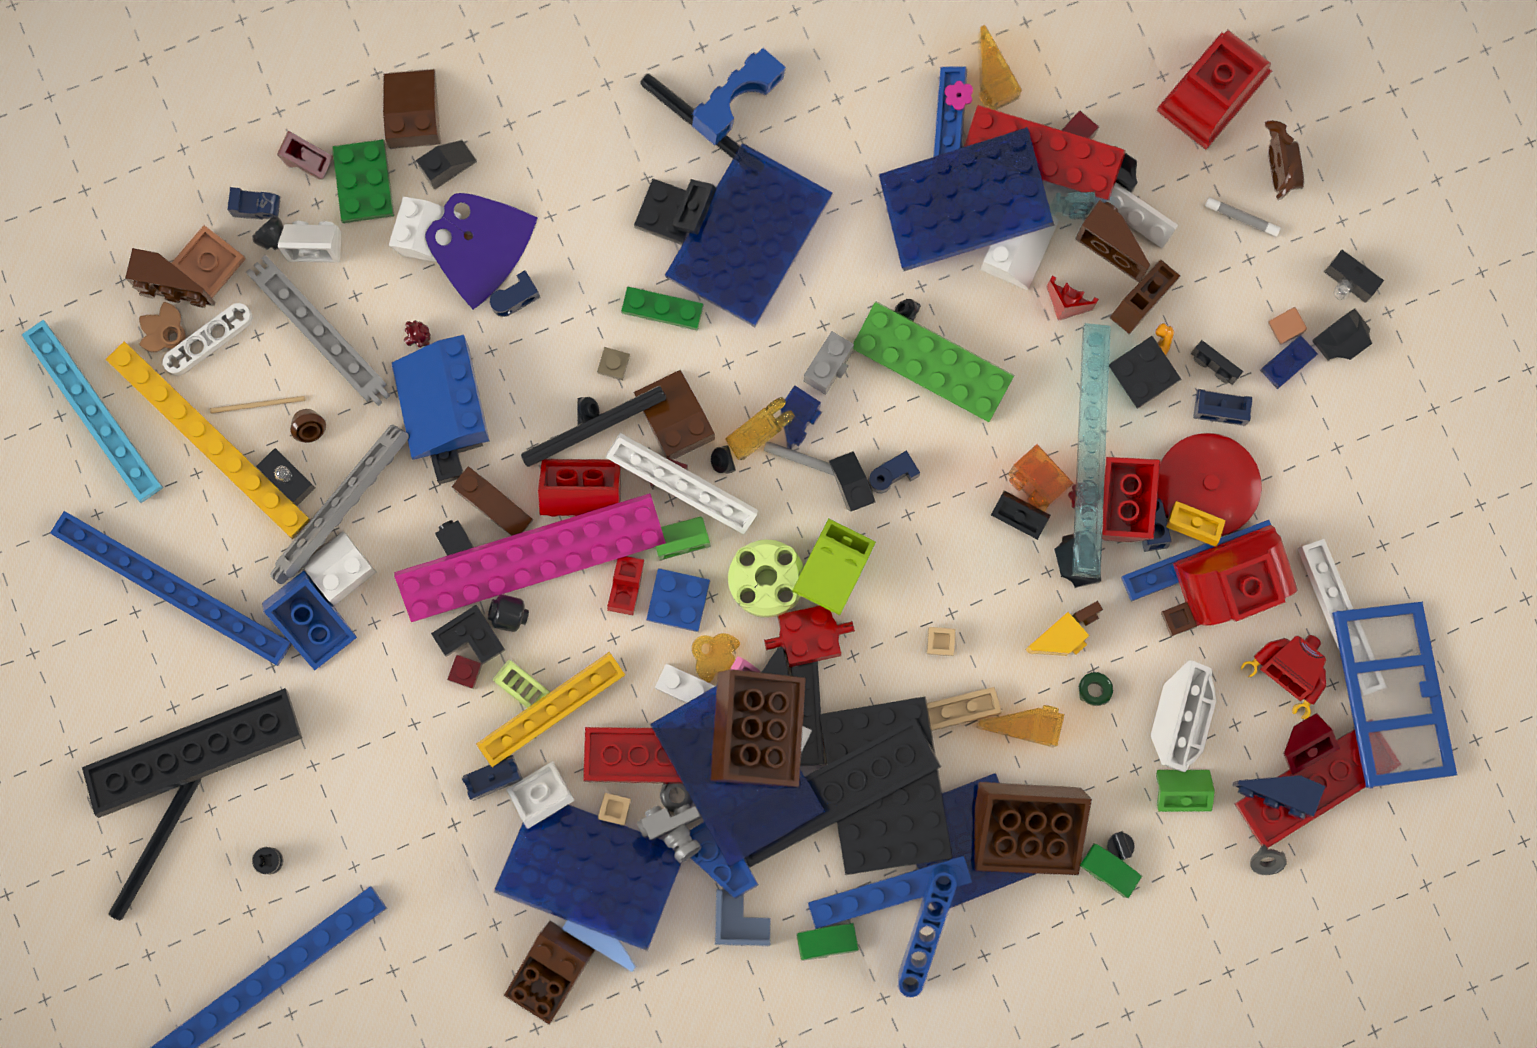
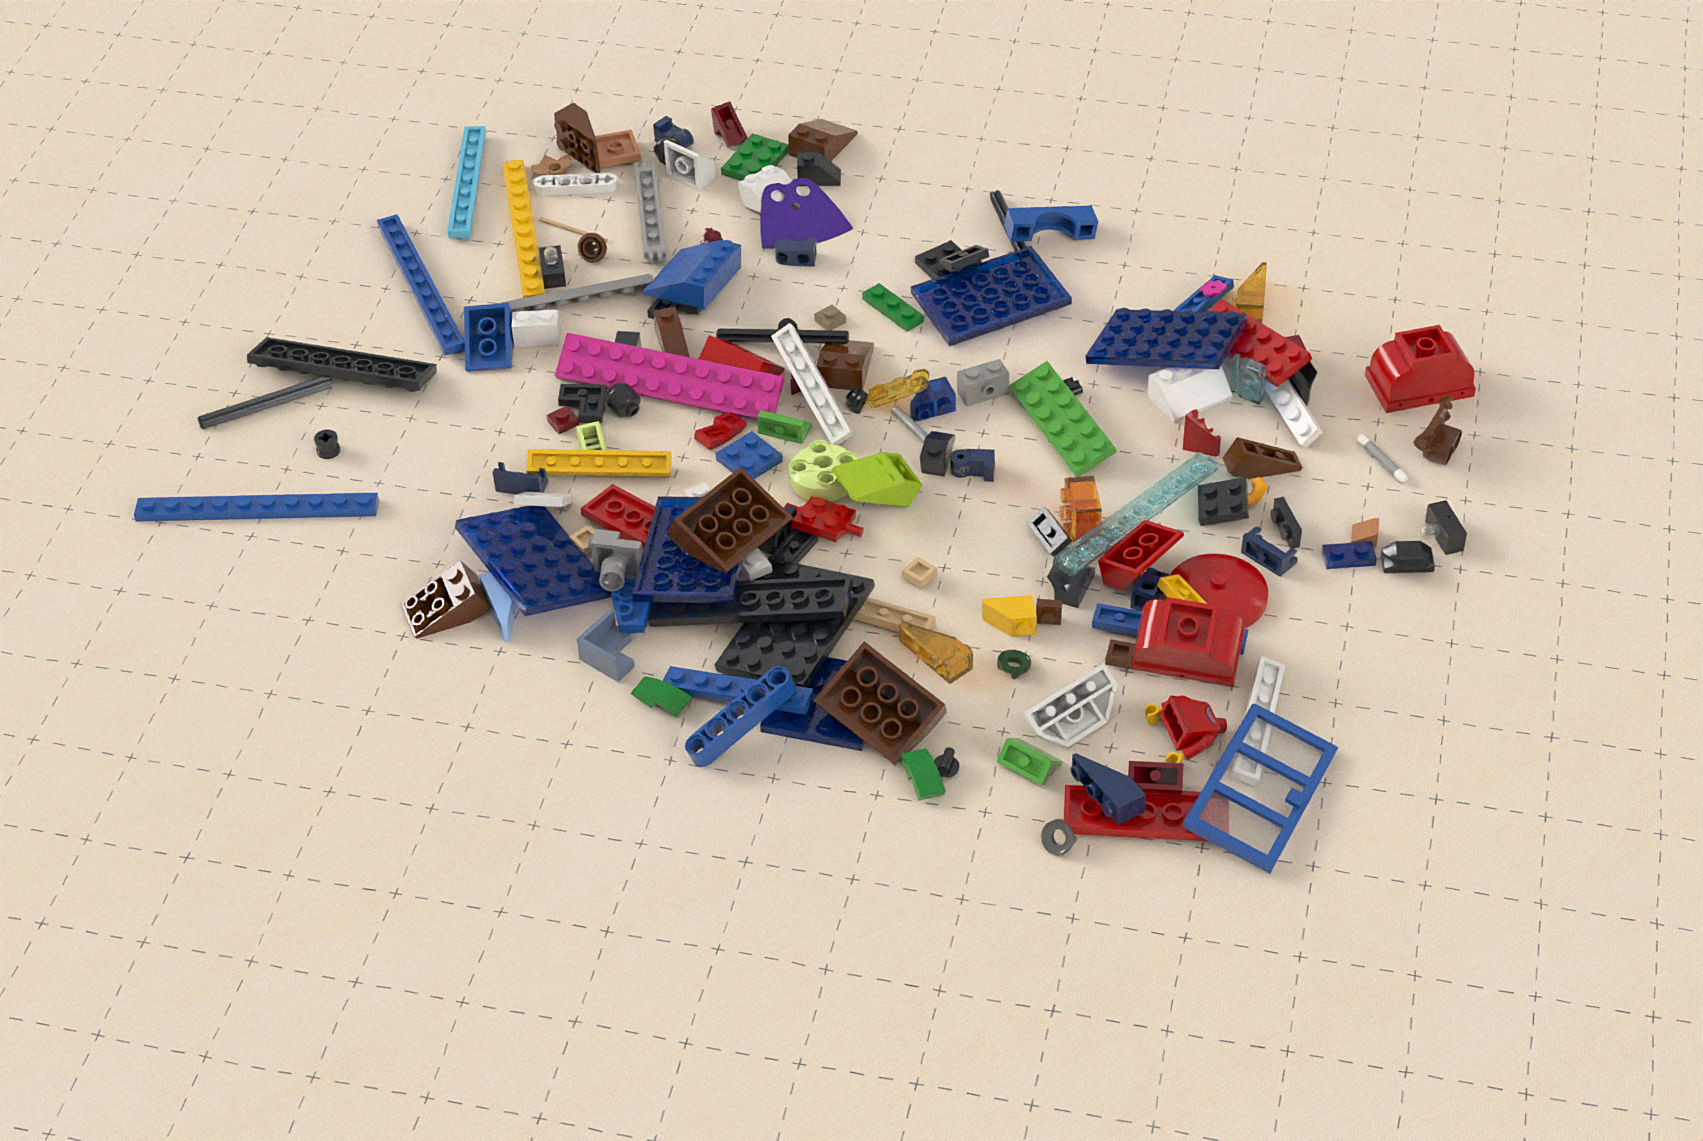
camera: 40 degrees right, 35 degrees down
reddish brown slope [1075,200,1150,283] -> none

